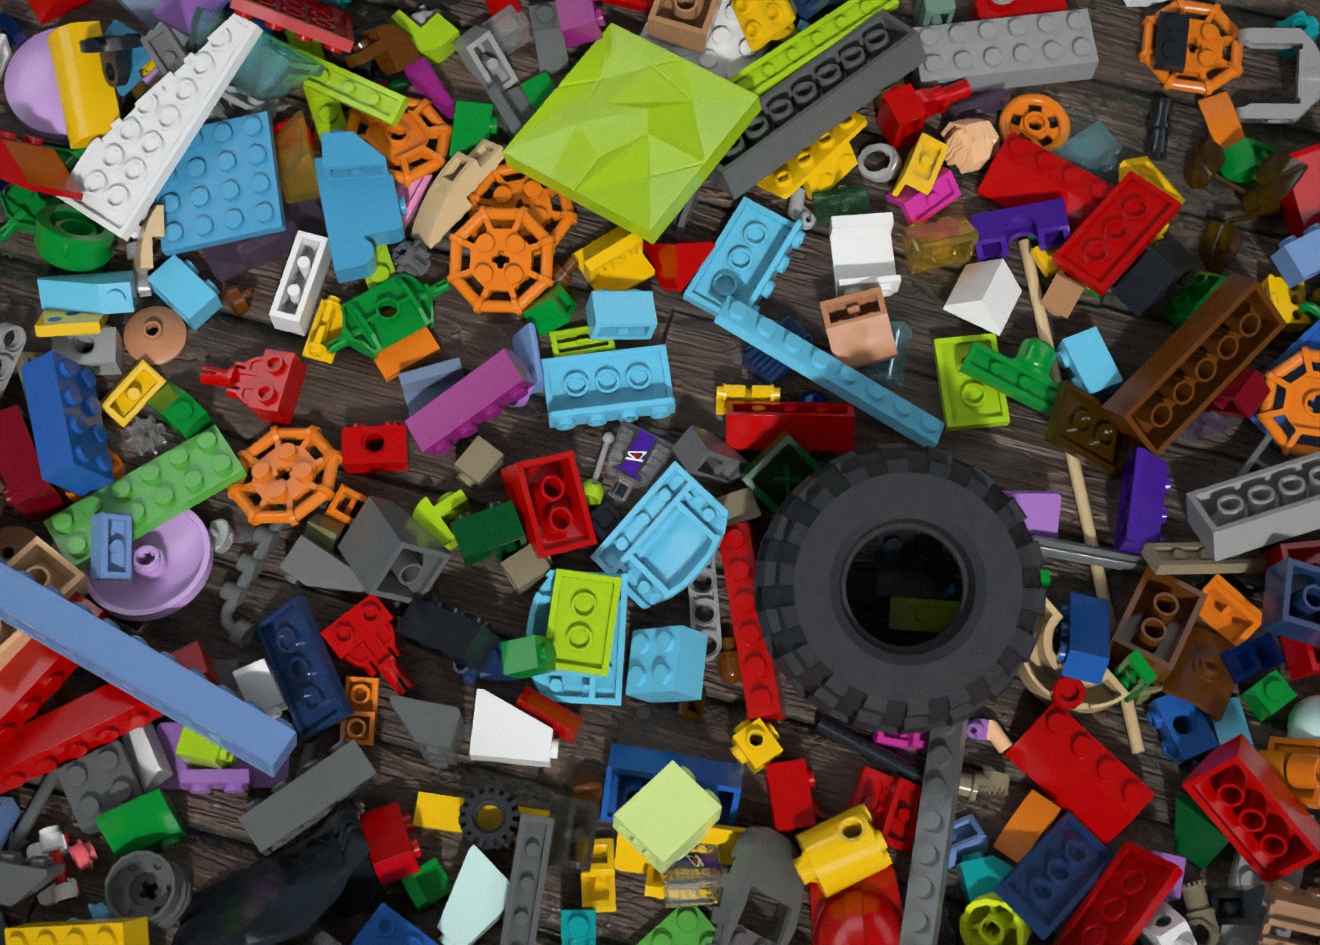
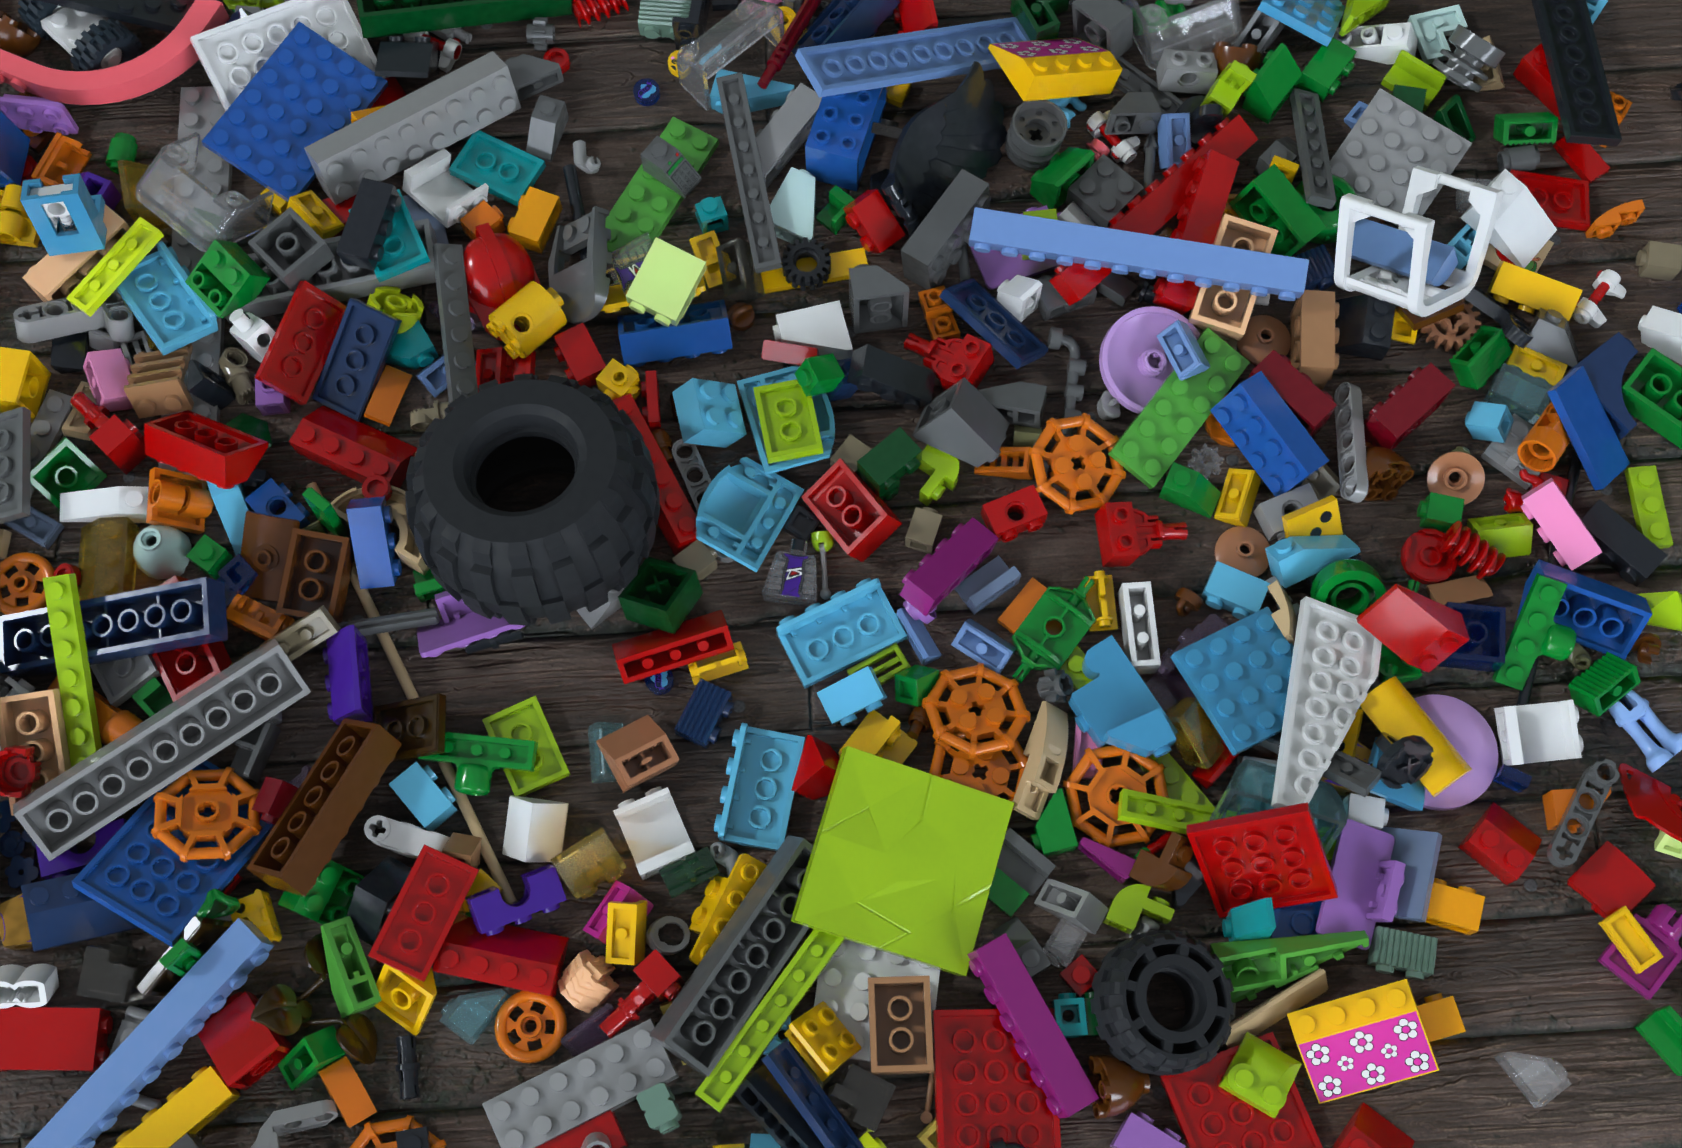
camera: 165 degrees right, 0 degrees up
dark grey slope [672,425,749,488] -> none
medium azure plate [714,295,945,448] -> none
none -> bright green slope [320,916,382,1018]
none -> white piece [364,815,450,859]
none -> red plate [641,370,661,431]
none -> medium blue slope [951,618,1016,674]

